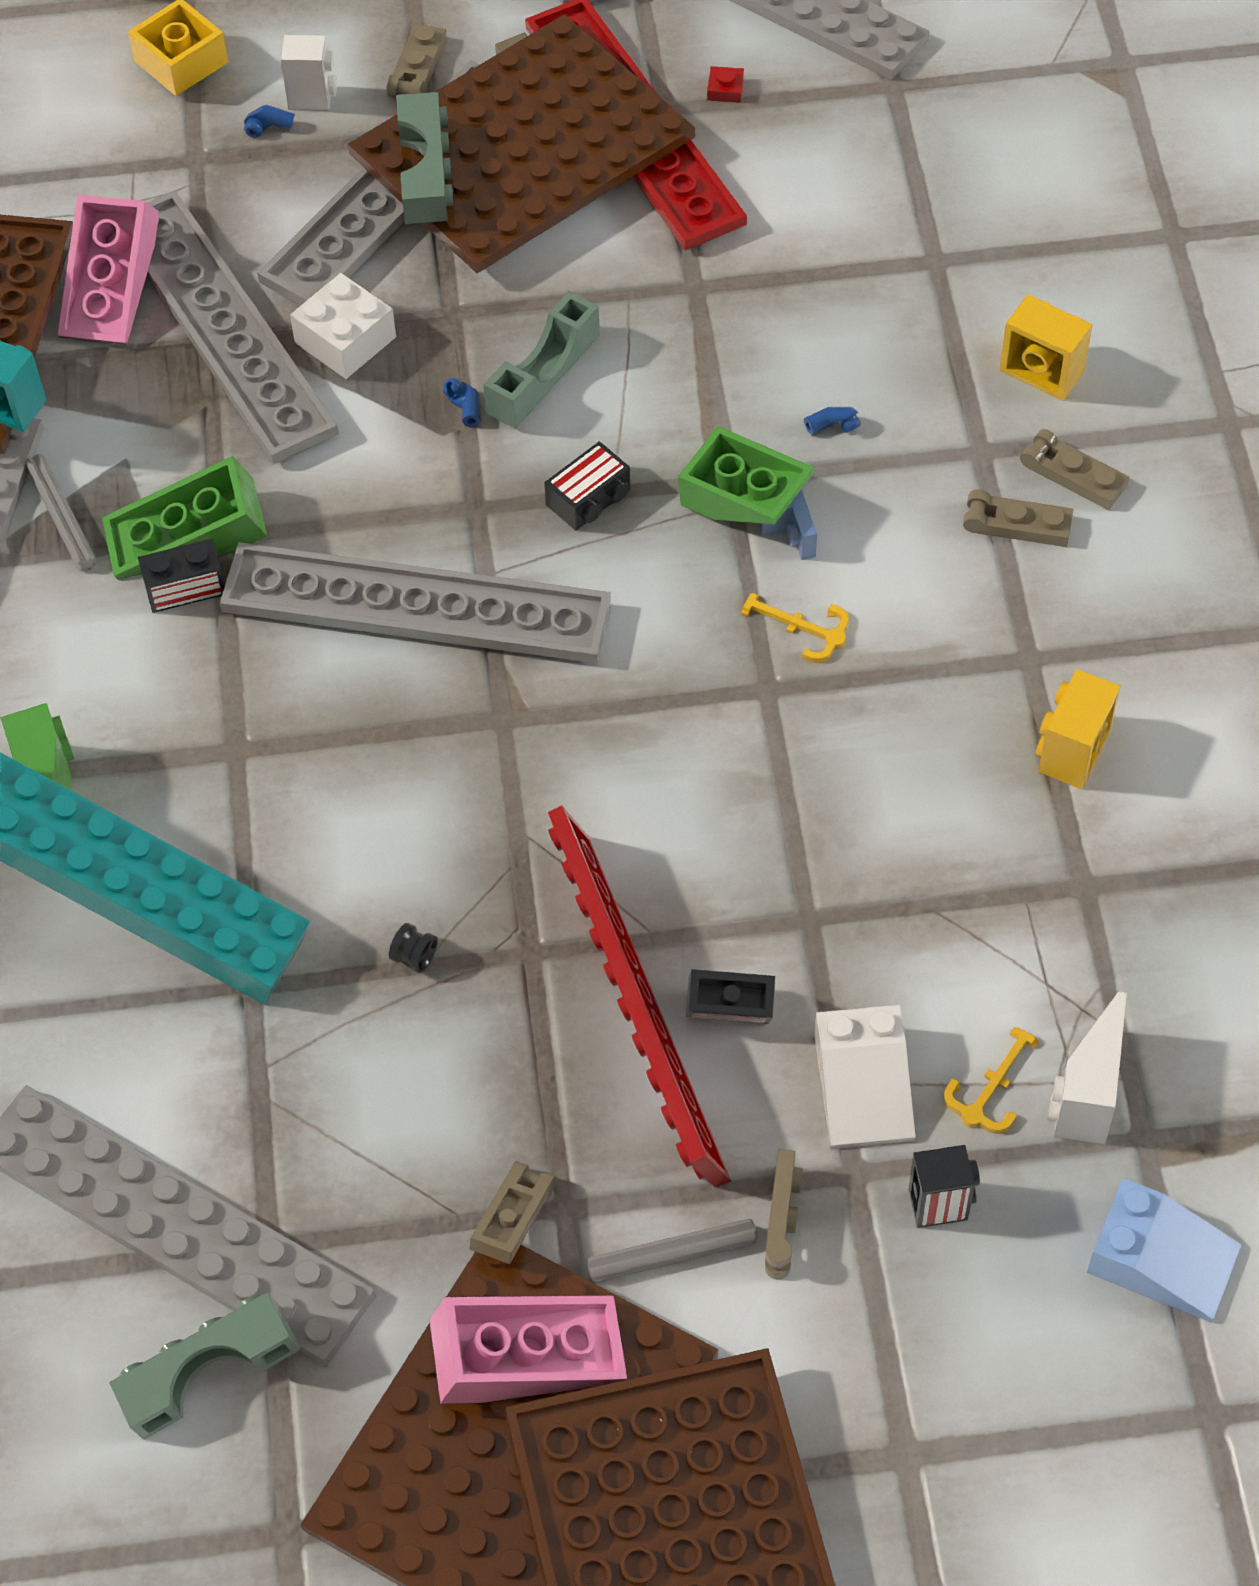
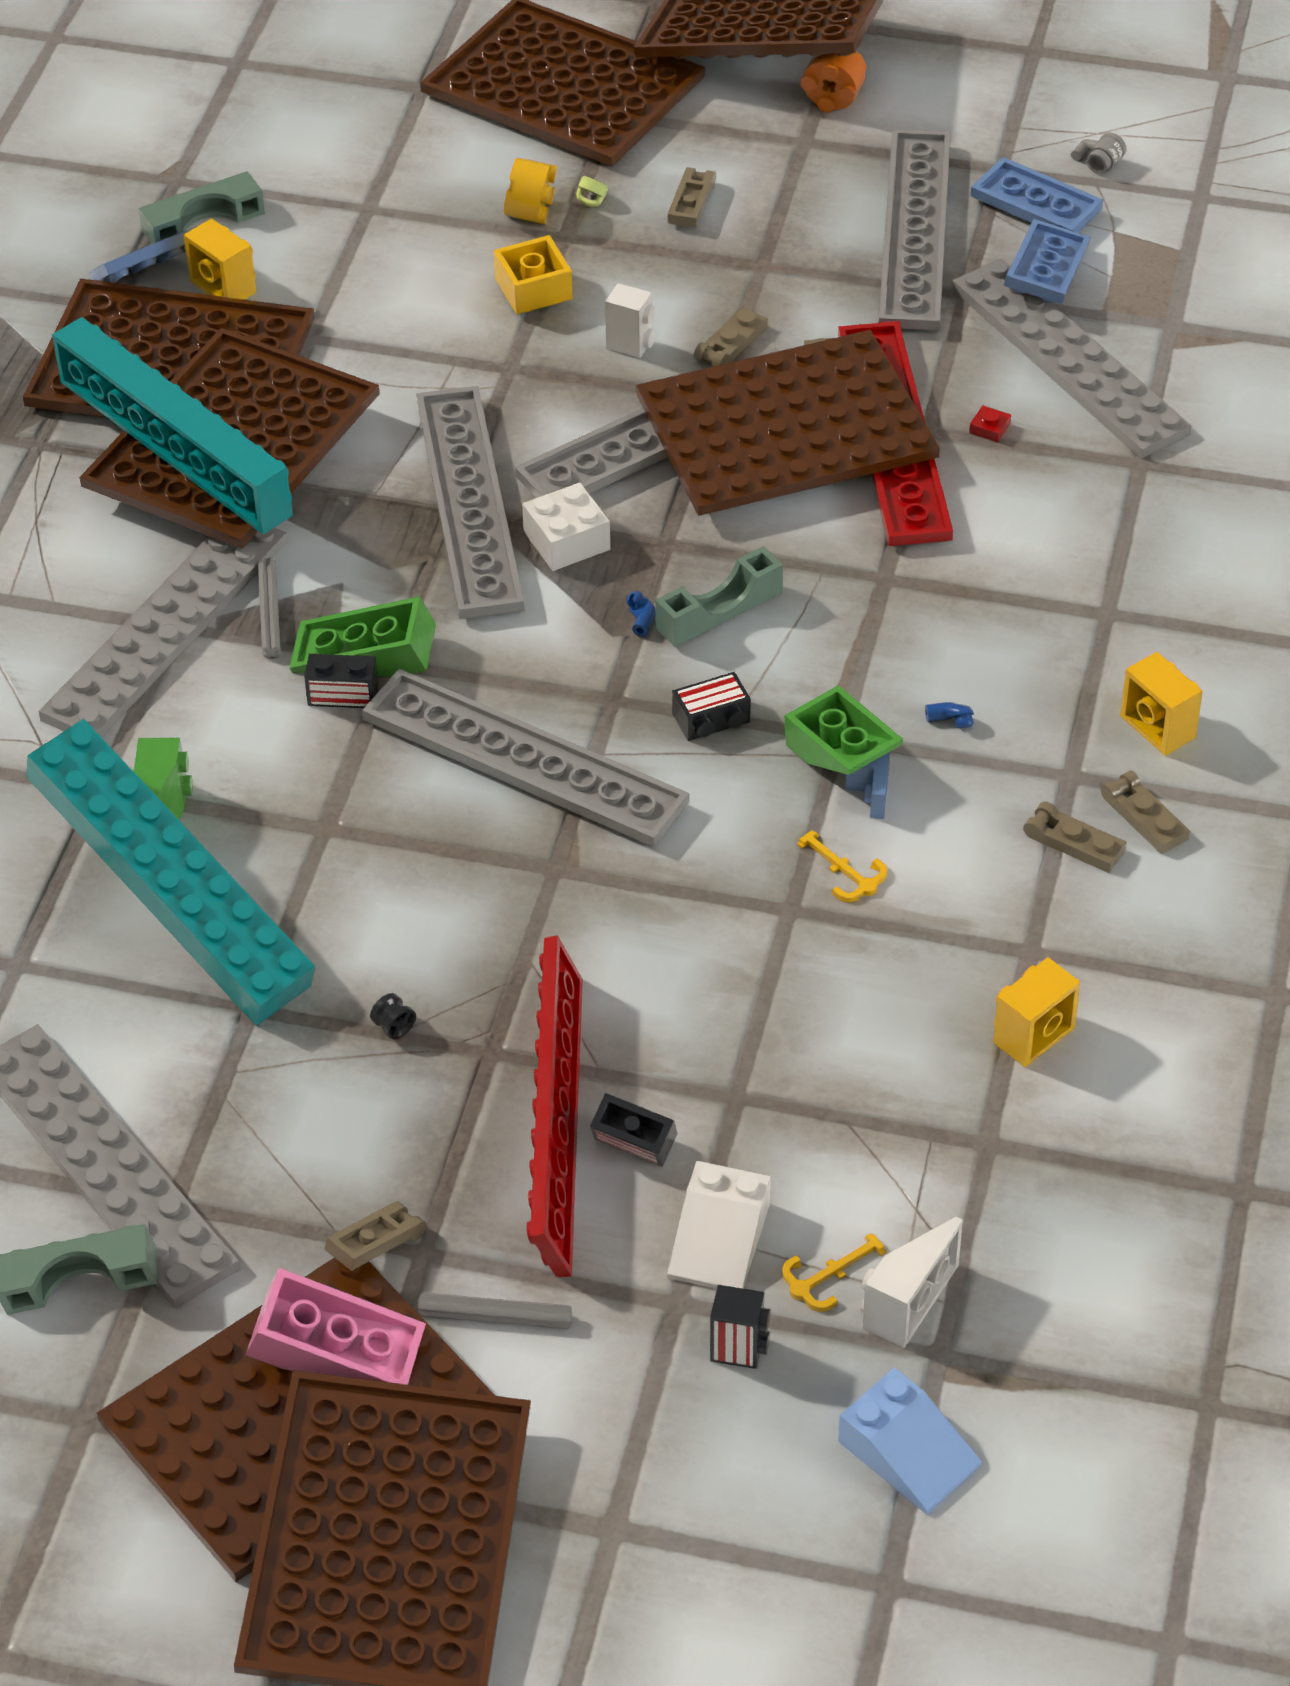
camera: 20 degrees right, 10 degrees down
bright pink slope [57,195,159,344] -> none
blue arm [244,105,295,138] -> none
sand green arch [396,92,454,224] -> none
dark tan plate [765,1149,803,1280] -> none

